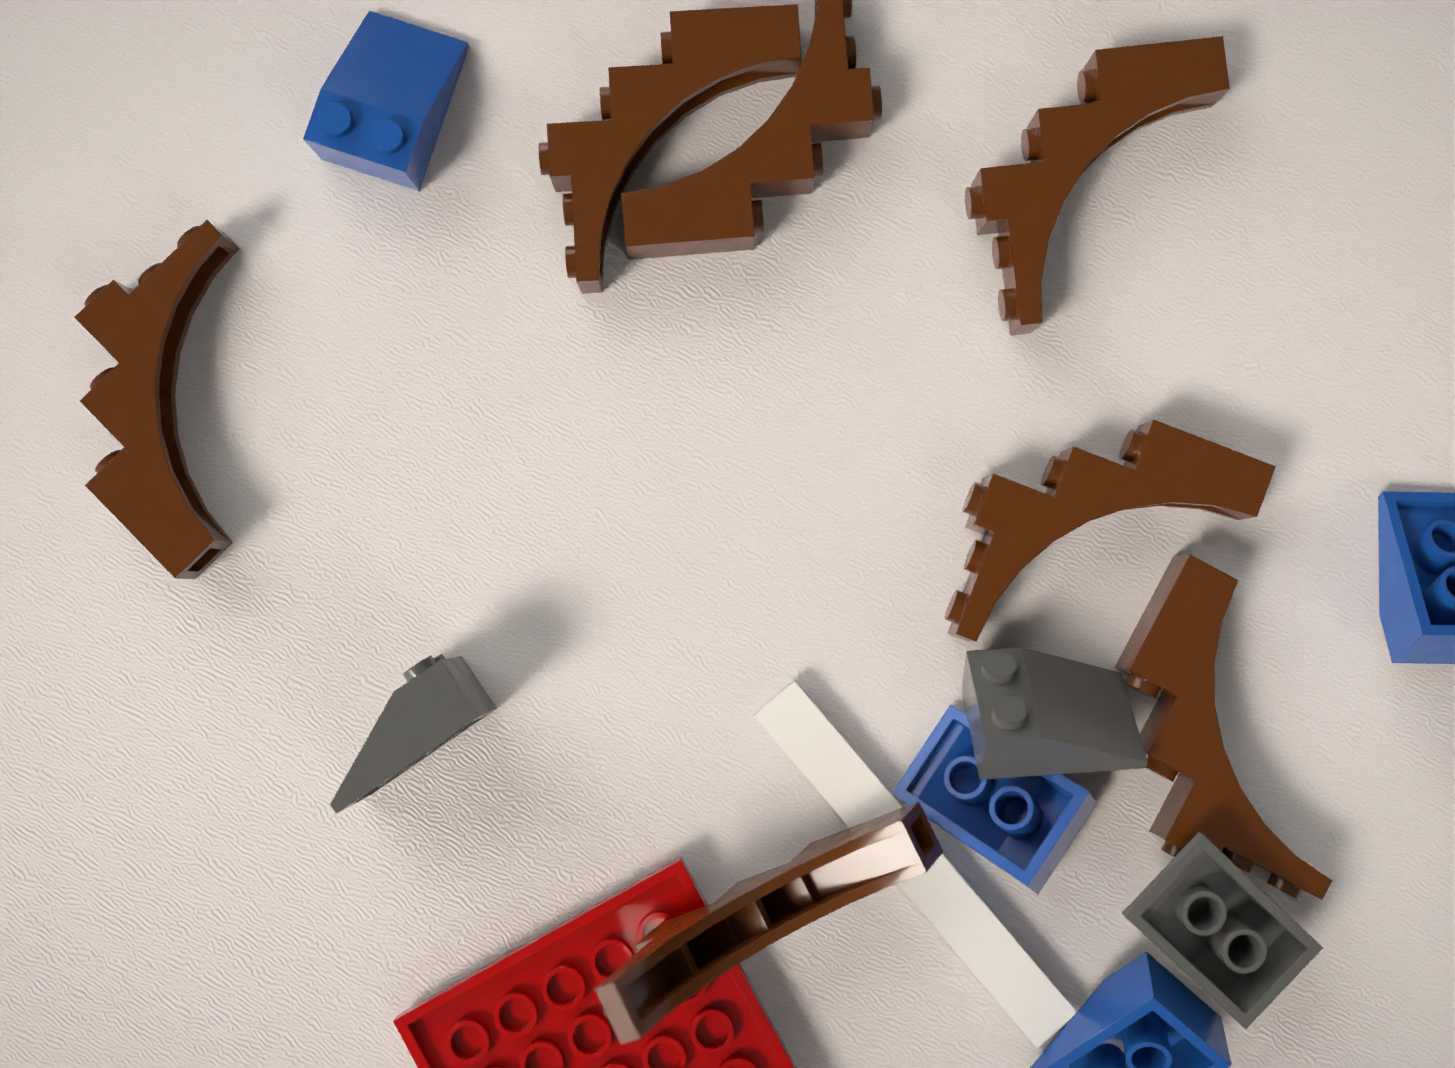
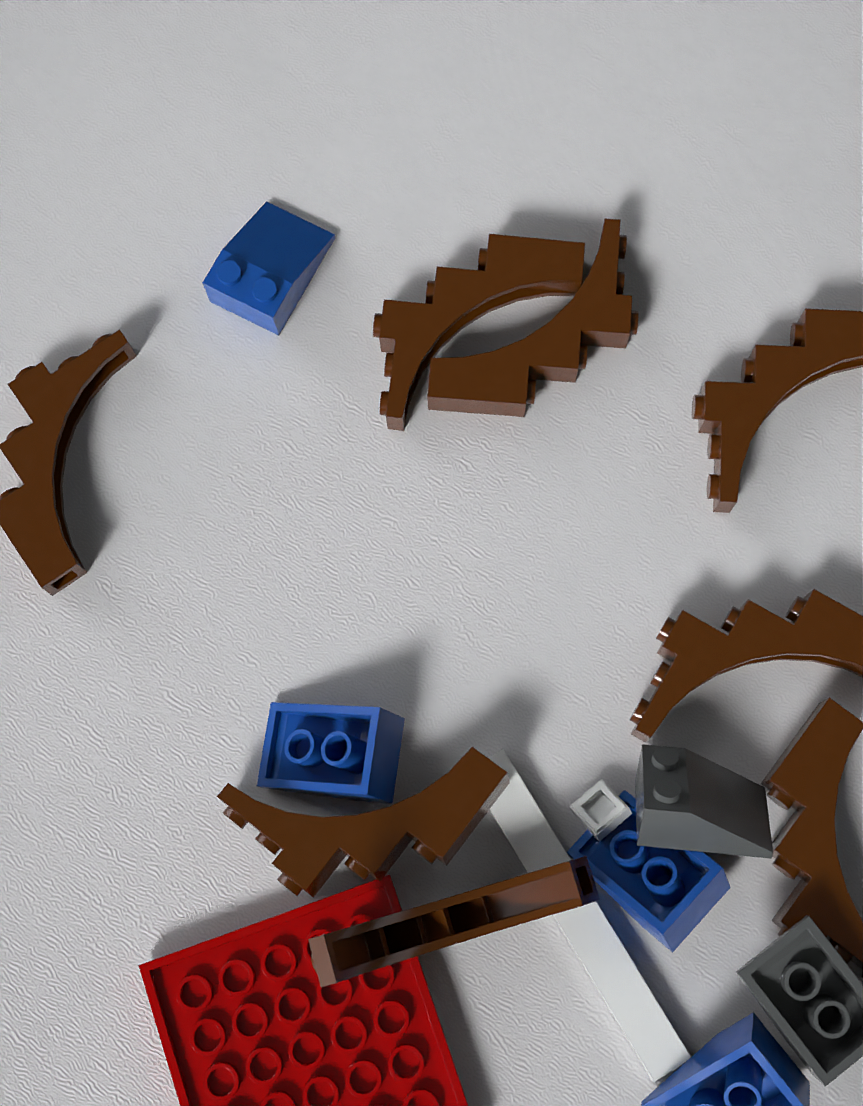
camera: 15 degrees right, 10 degrees down
dark grey slope [330,654,497,814] -> none
none -> reddish brown arch [217,747,510,898]
none -> blue slope [257,702,405,804]
none -> white tile [569,779,632,842]

